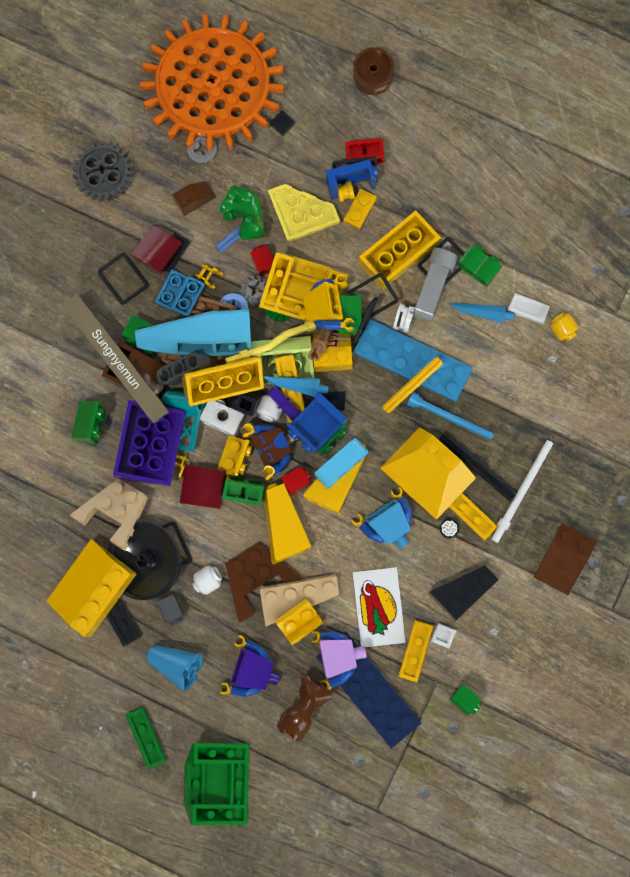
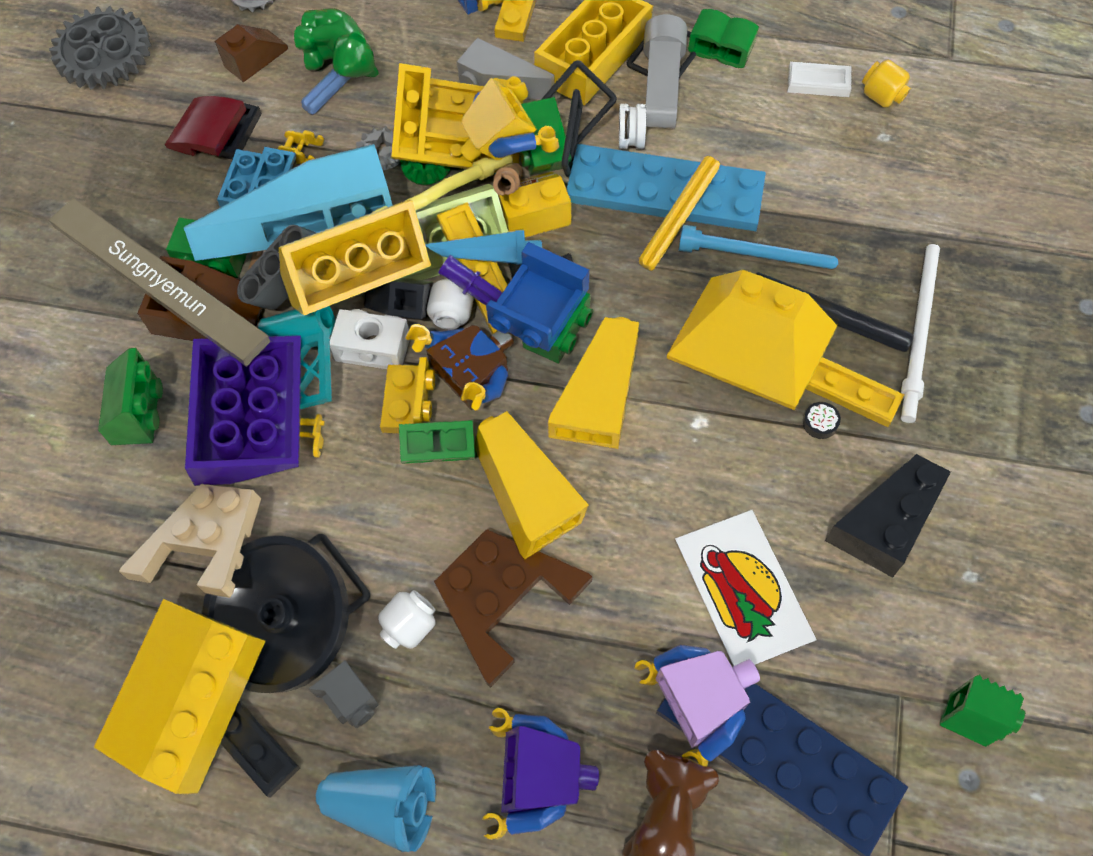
camera: 20 degrees left, 15 degrees down
black piece [98,253,149,305] -> none
dark red slope [180,465,226,509] -> none
red brick [250,245,273,276] -> none
tan wing [259,574,339,626] -> none
light yellow plate [268,184,340,242] -> none
yellow bracket [275,598,323,645] -> none
red brick [281,466,312,496] -> none
medium azure beam [314,438,369,489] -> none
dark azure torso [351,487,412,548] -> none
yellow tile [398,620,433,683] -> none
white tile [431,623,457,649] -> none
dark azure bar [450,303,515,324] -> none
reddish brown slope [533,524,597,595] -> none
none -> light grey slope [457,38,555,99]

